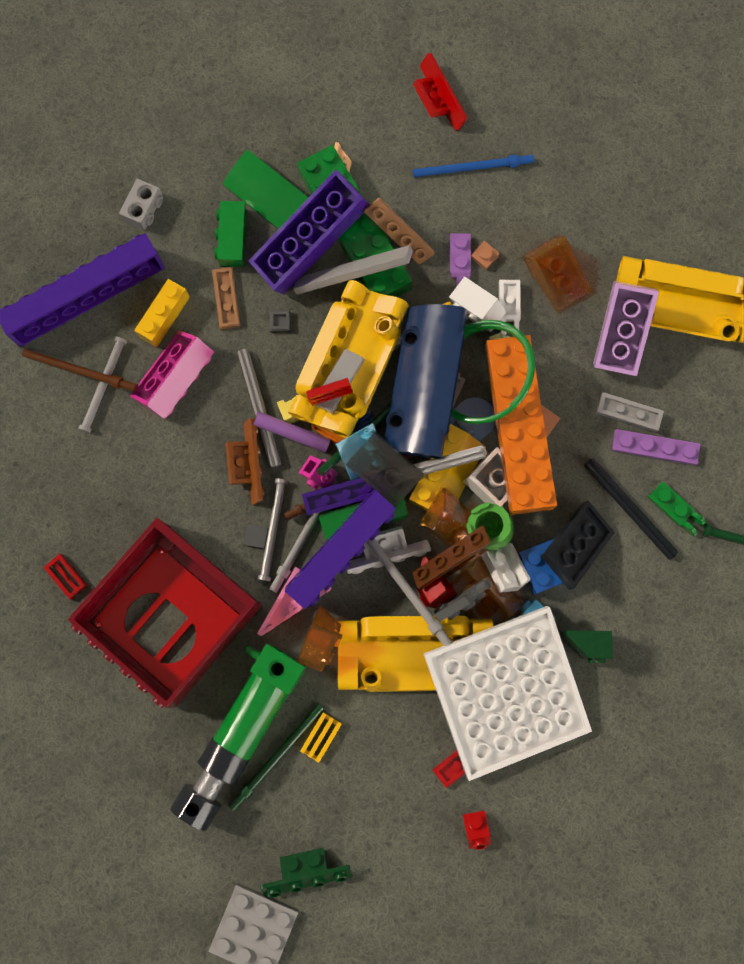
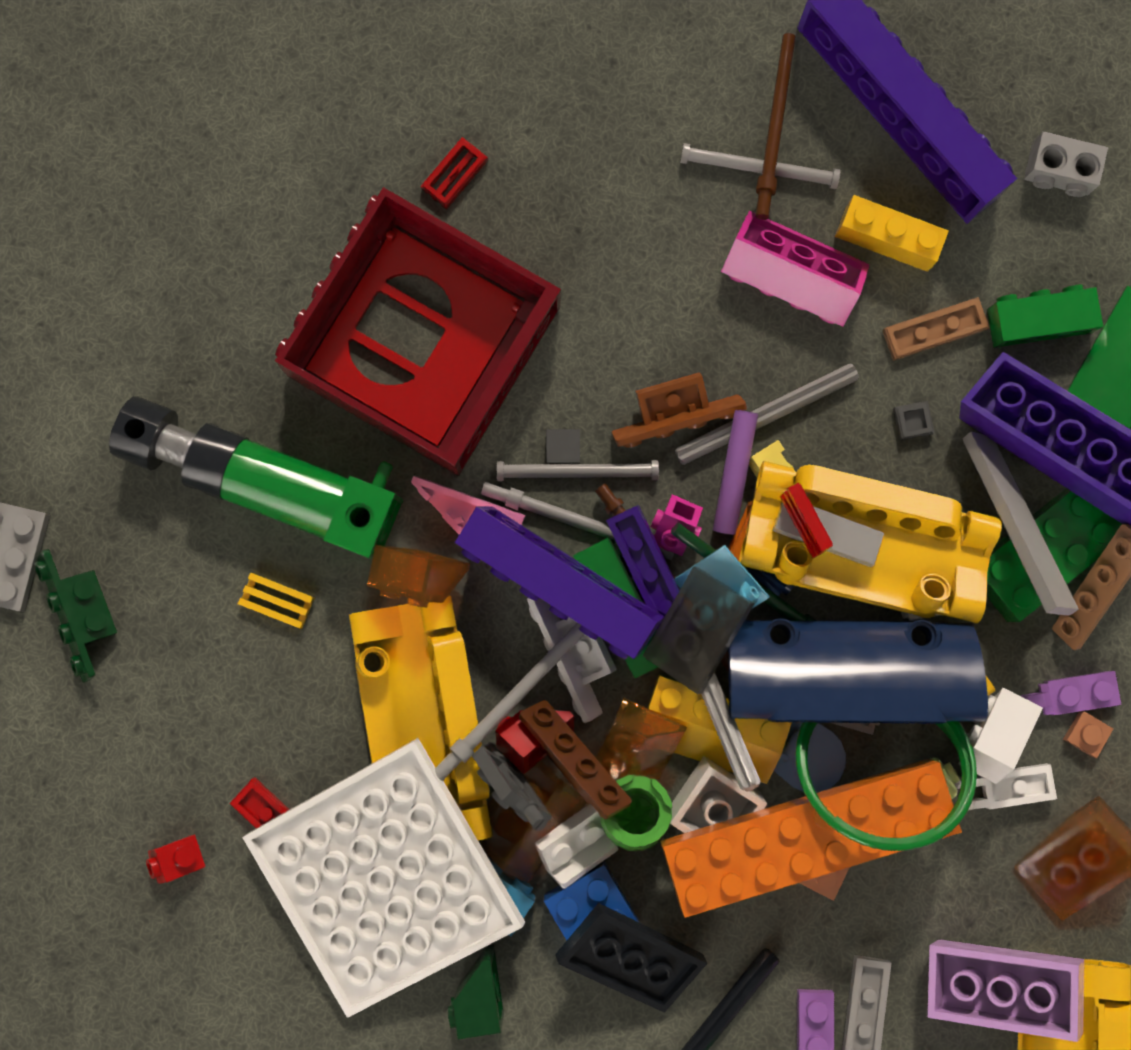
camera: 80 degrees right, 5 degrees up
dark green bar [228,703,325,812] -> none

